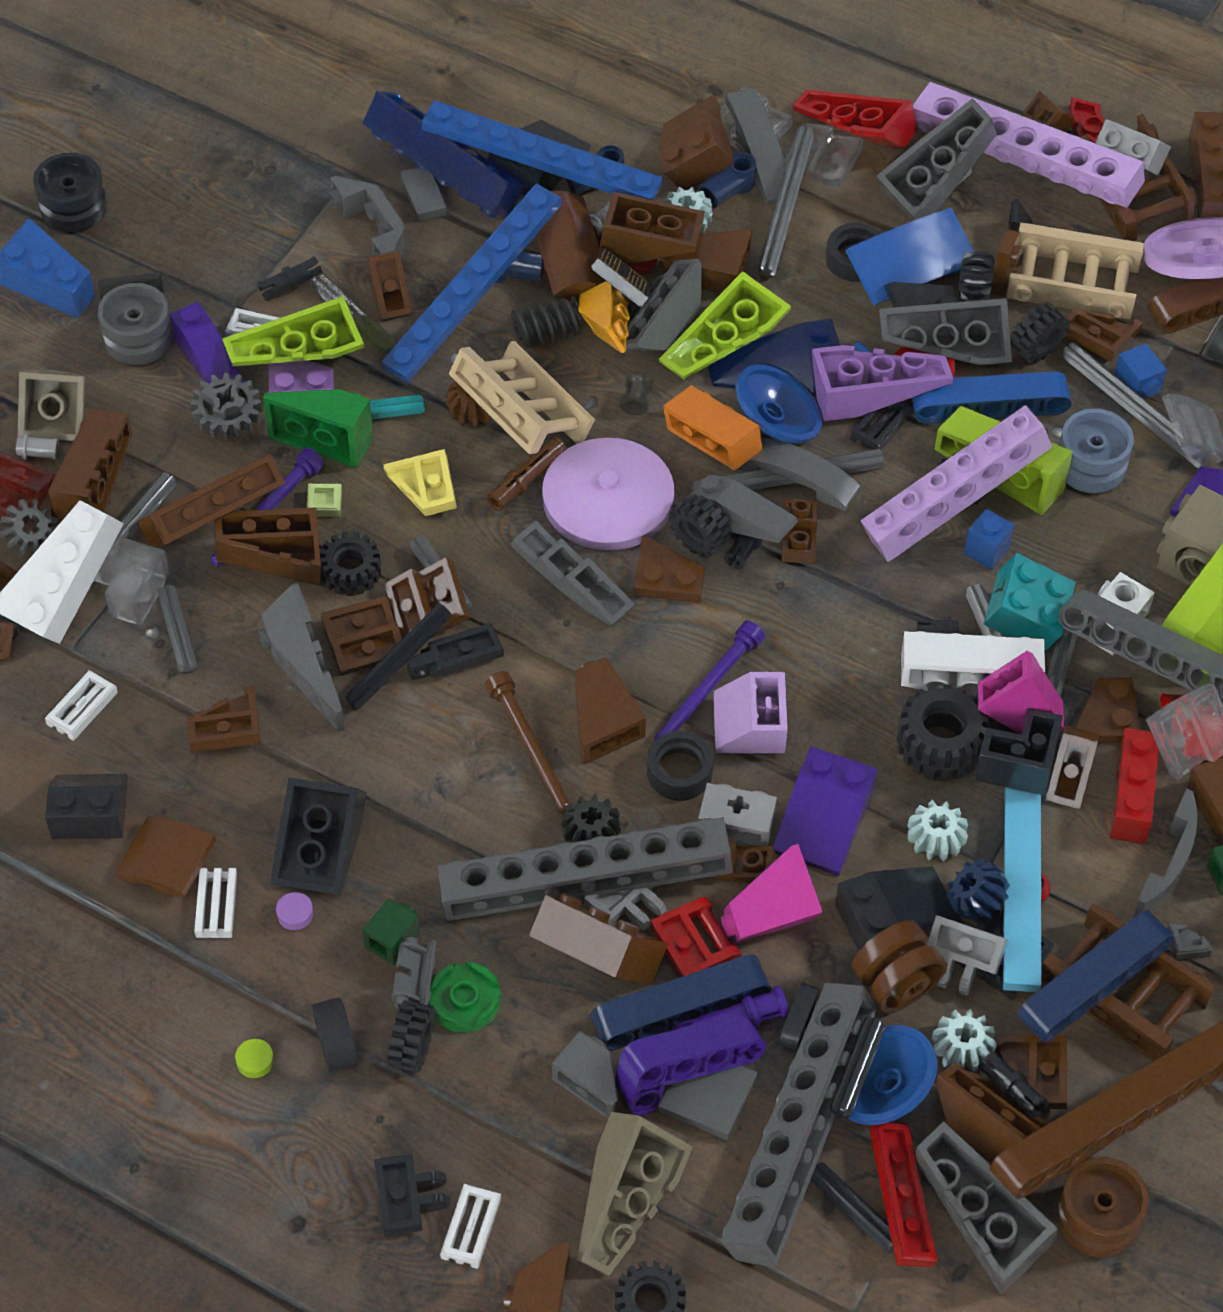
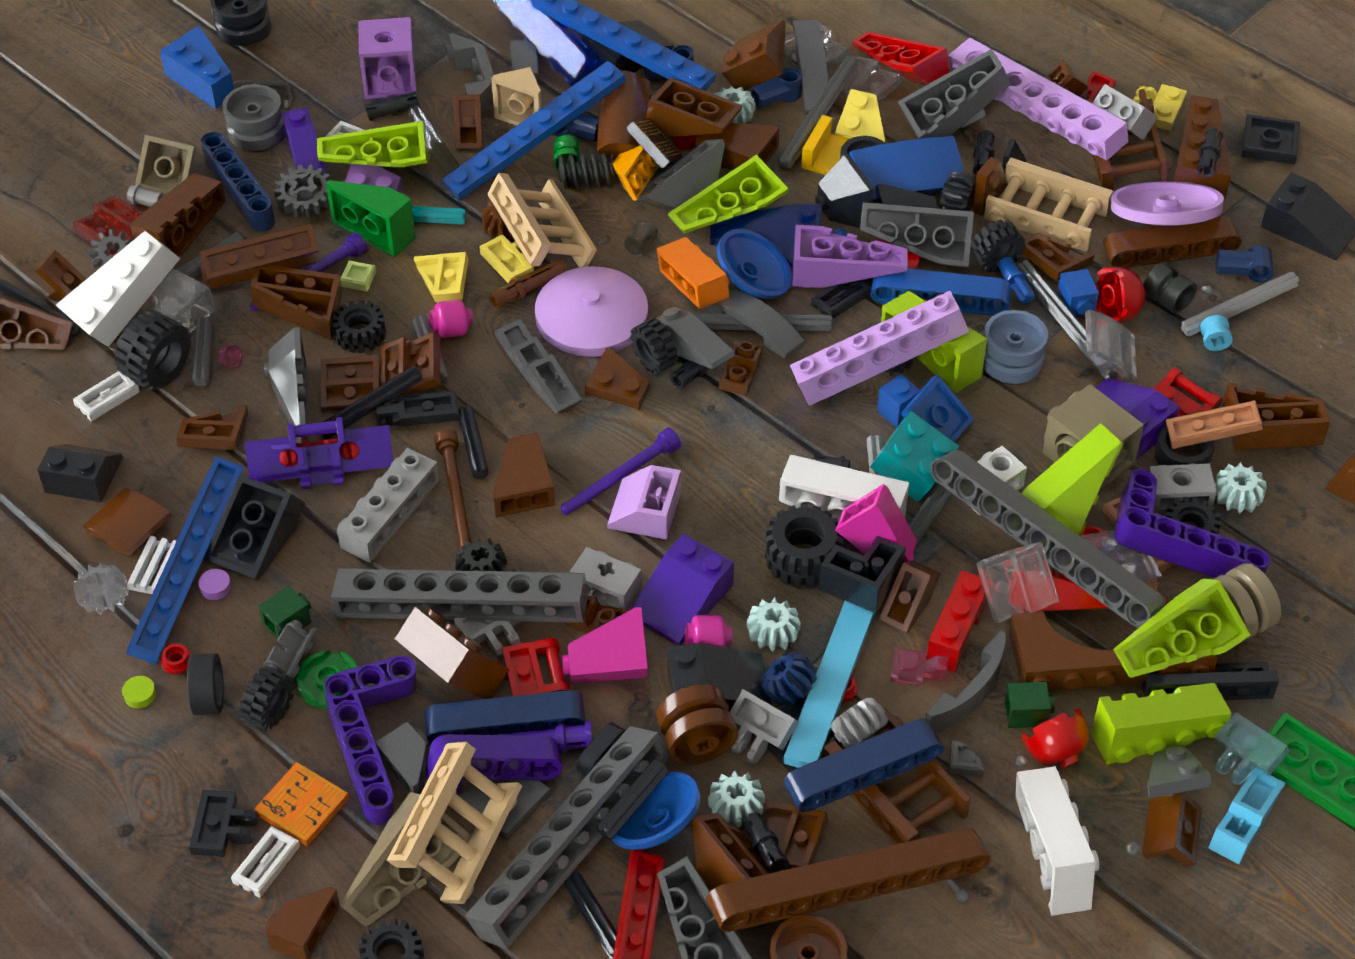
camera: 15 degrees right, 5 degrees down
black tyre [647,731,713,801] -> none
reddish brown wing [1075,677,1140,743] -> none
none -> clear gear [73,561,129,615]
none -> black tyre [114,310,192,391]
none -> blue plate [126,456,244,665]
none -> red plate [160,644,192,675]
none -> dark blue beam [200,131,275,232]
none -> clear pink hinge [217,344,243,368]
none -> dark purple piece [245,417,393,489]
none -> orange tile [254,762,349,847]
none -> dark purple beam [324,655,416,825]
none -> light grey brick [337,448,439,563]
none -> medium lavender brick [358,17,417,99]
none -> tan fence [387,742,522,904]
none -> dark pink head [429,299,473,338]
none -> black axle [458,405,488,479]
none -> light yellow hinge [480,234,534,284]
none -> tan slope [491,67,542,126]
none -> green wheel [553,135,580,170]
none -> dark pink head [685,615,732,647]
none -> yellow panel [802,115,849,175]
none -> black slope [815,154,874,228]
none -> light grey gear [831,698,888,749]
none -> light yellow wing [835,89,885,142]
none -> clear pink plate [891,648,948,685]
none -> blue tile [901,375,975,442]
none -> black pin [973,130,995,176]
none -> blue axle [997,257,1035,305]
none -> red cylinder [1094,267,1146,324]
none -> light yellow hinge [1133,84,1187,131]

